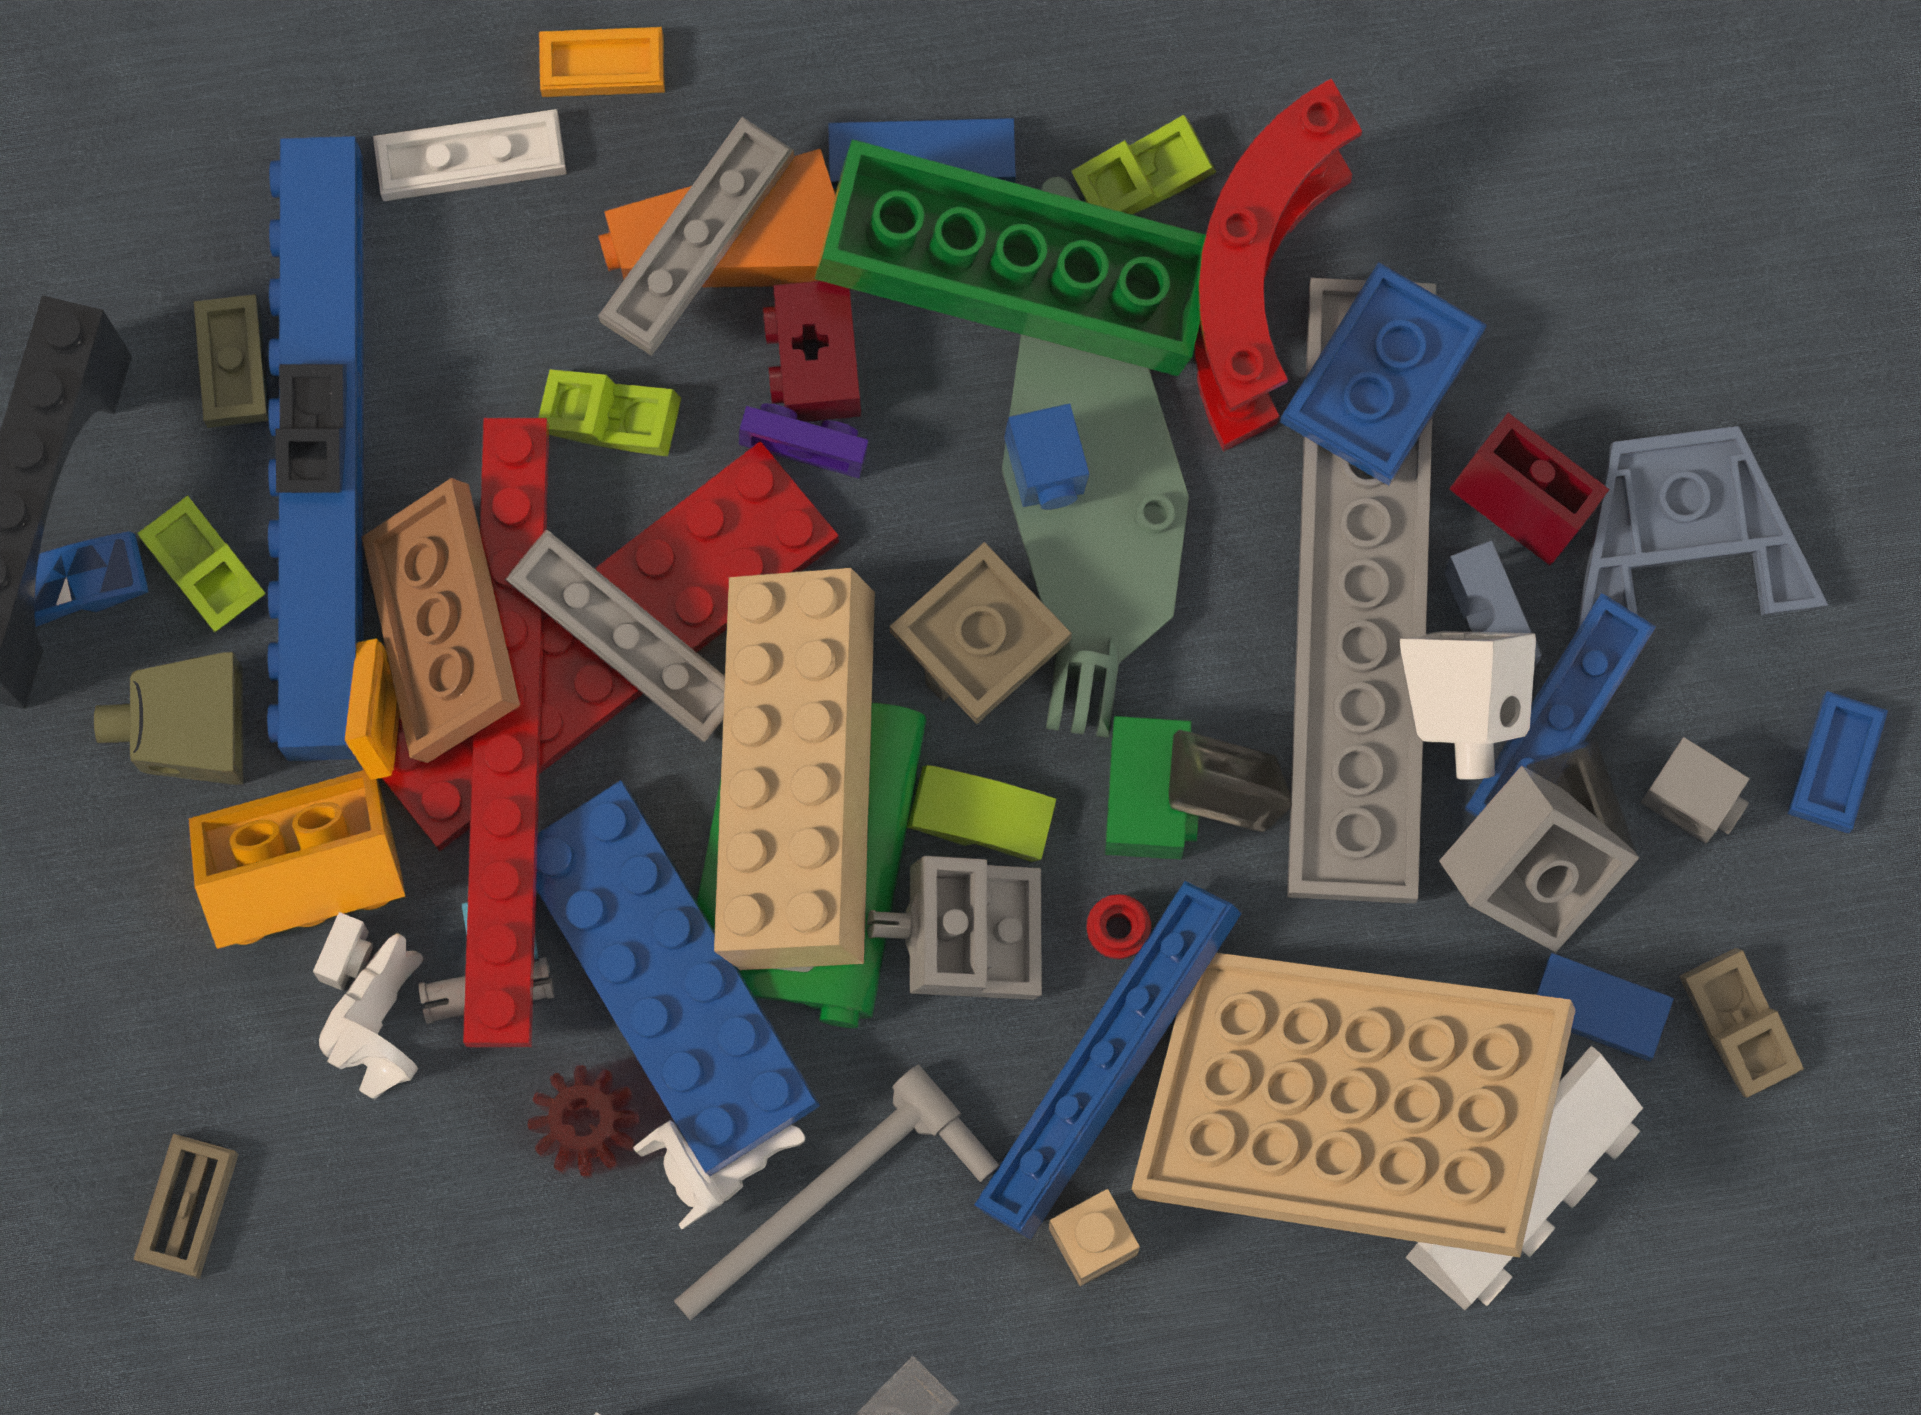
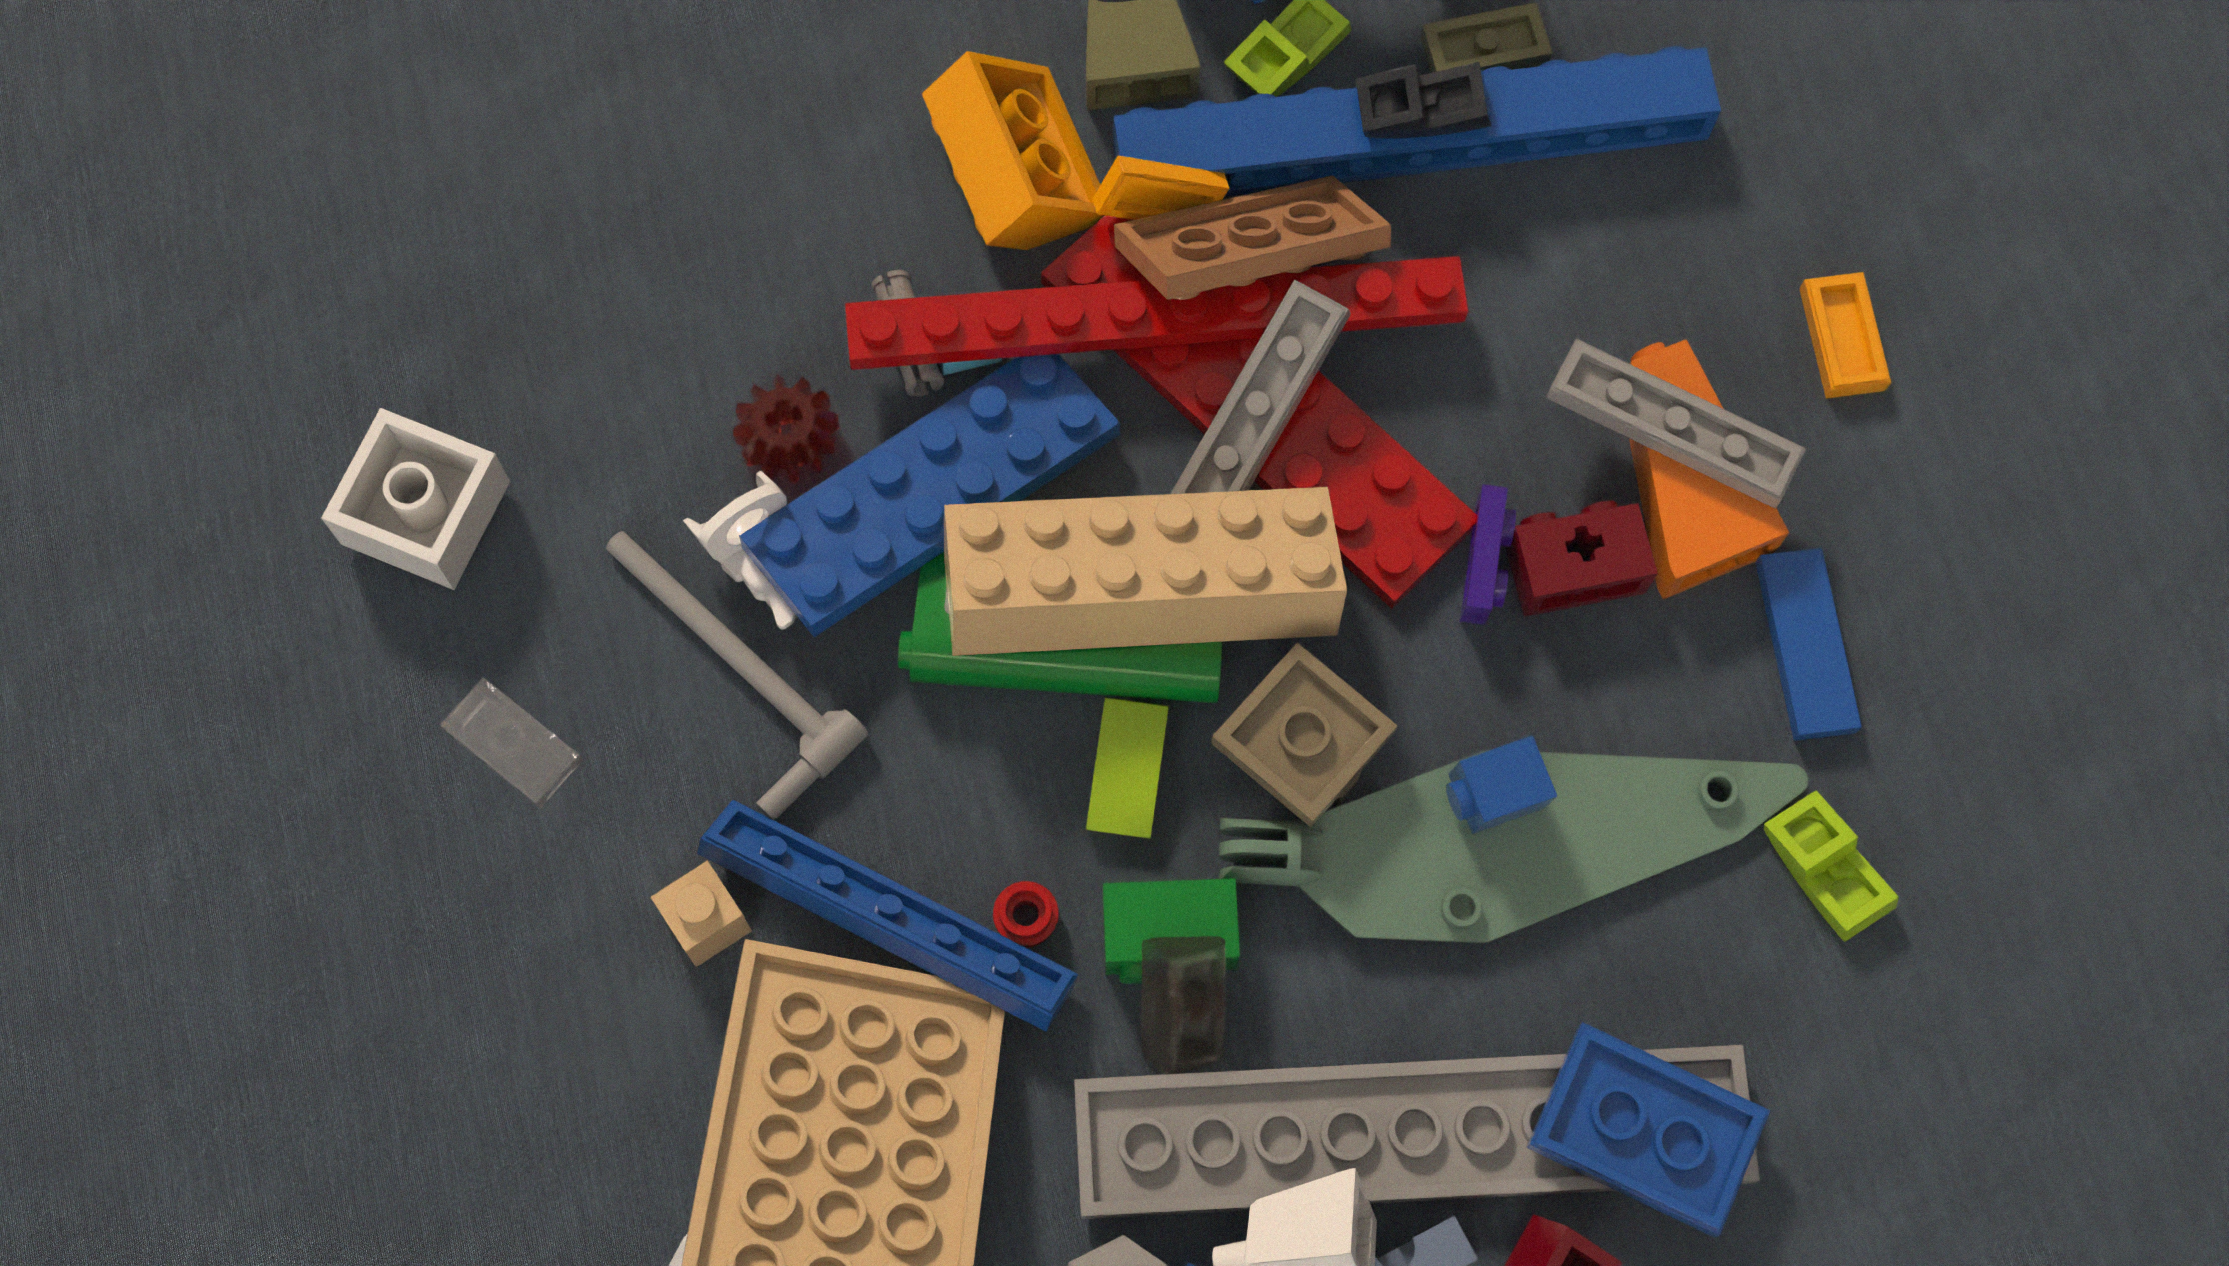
camera: 80 degrees right, 5 degrees down
dark tan tile [134,1134,239,1279] -> none
white plate [313,912,373,991] -> none
white hair [319,933,423,1100] -> none
white tile [373,109,567,201] -> none
lime slope [538,369,681,457] -> none
green brick [814,139,1206,376] -> none
light grey plate [867,856,1042,1000] -> none
red fence [1194,78,1362,452] -> none

